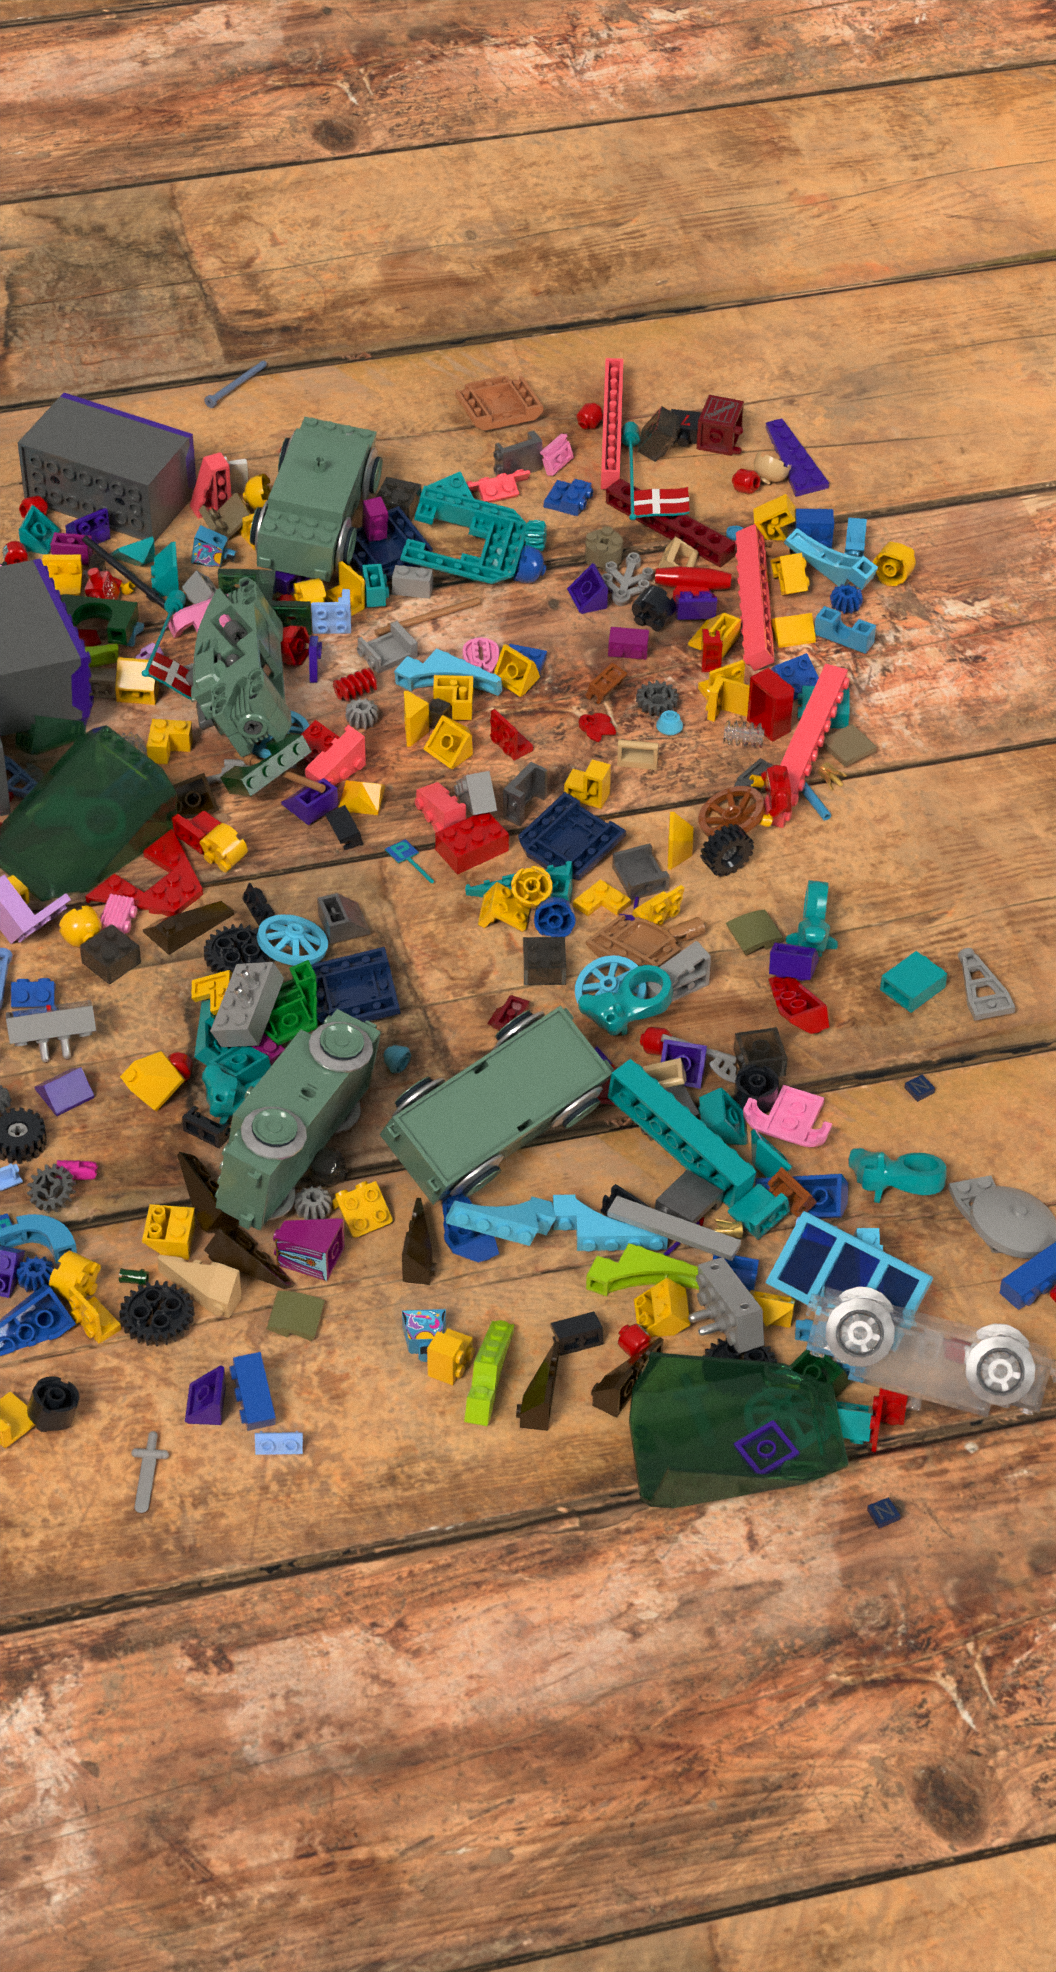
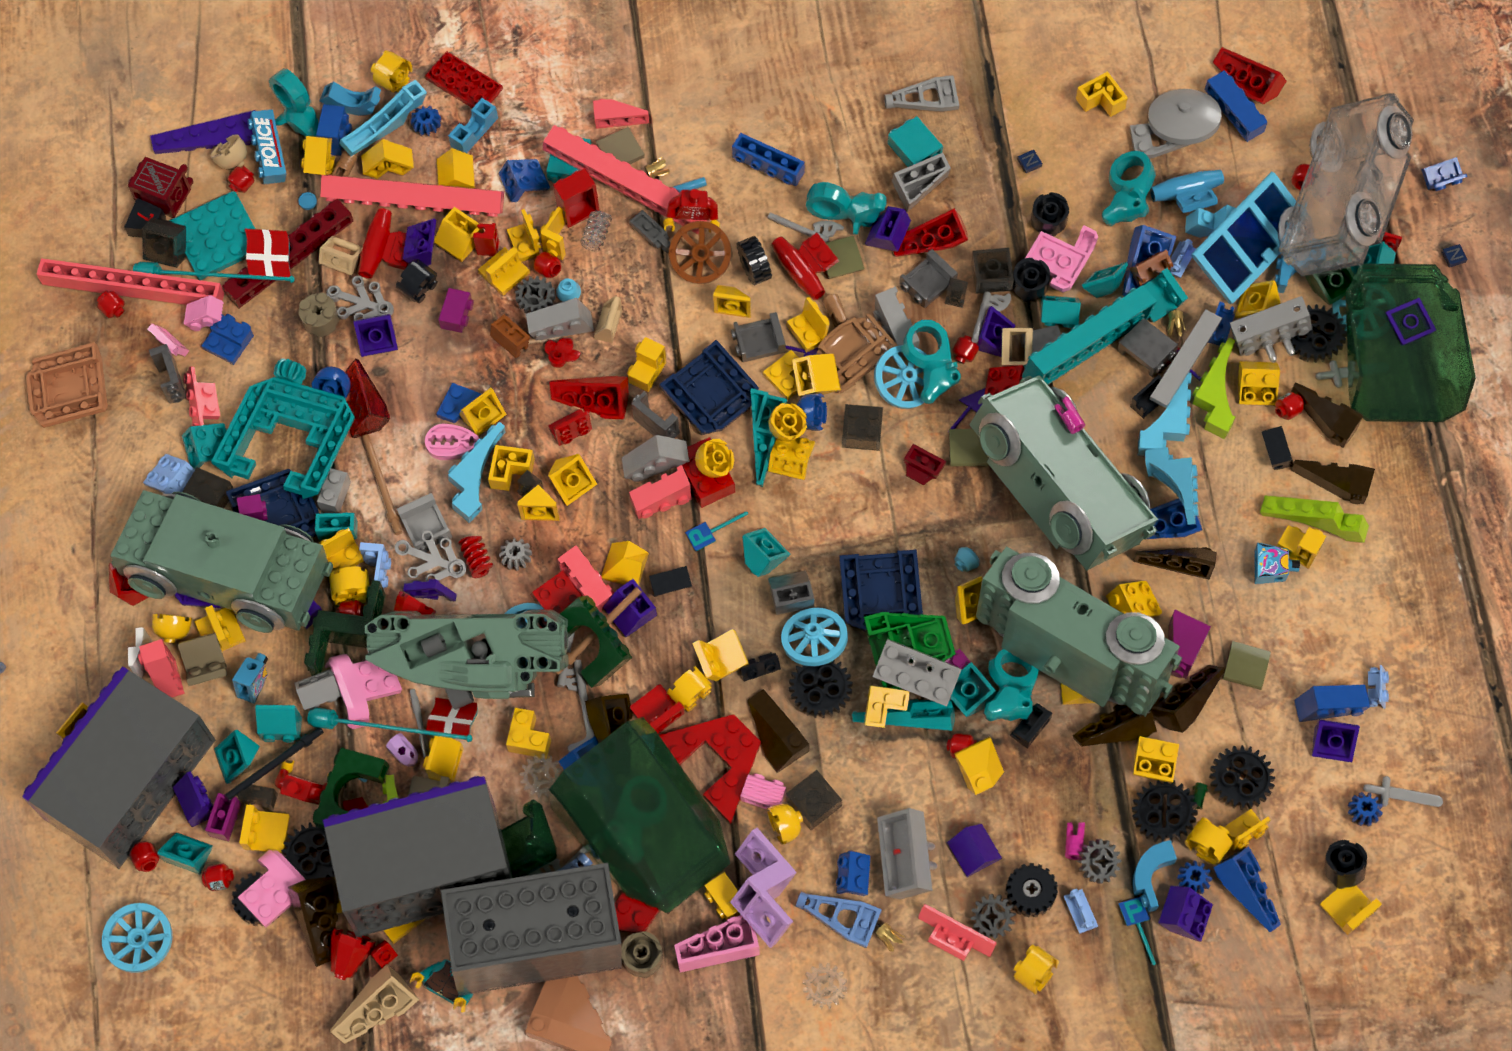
camera: 80 degrees left, 20 degrees up
tan wedge [157,1254,242,1318] -> none
none -> light blue bracket [143,454,200,494]
none -> teal plate [170,191,255,280]
none -> bright pink brick [184,295,224,331]
none -> dark azure brick [248,109,287,184]
none -> teal animal [269,68,319,137]
none -> clear red wedge [346,358,390,438]
none -> light grey plant [395,530,466,581]
none -> red tile [425,51,503,108]
none -> yellow bracket [478,247,530,296]
none -> light grey wedge [526,298,594,340]
none -> red head [534,252,561,278]
none -> red wedge [549,376,629,419]
none -> coral slope [593,99,649,129]
none -> yellow bracket [692,629,748,681]
none -> yellow cylinder [695,439,734,478]
none -> blue brick [732,133,805,186]
none -> teal slope [742,528,790,577]
none -> light grey piece [768,213,844,243]
none -> red plate [771,233,839,300]
none -> yellow slope [792,354,841,397]
none -> light grey wedge [892,153,951,212]
none -> flat silver panel [899,249,958,308]
none -> clear smoke brick [945,278,968,308]
none -> black brick [1031,192,1070,237]
none -> dark pink hinge [1054,396,1085,434]
none -> yellow brick [1076,71,1128,117]
none -> black gear [1132,780,1198,843]
none -> dark azure plate [1150,170,1224,213]
none -> blue gear [1348,792,1383,826]
none -> bracket [1421,157,1468,191]

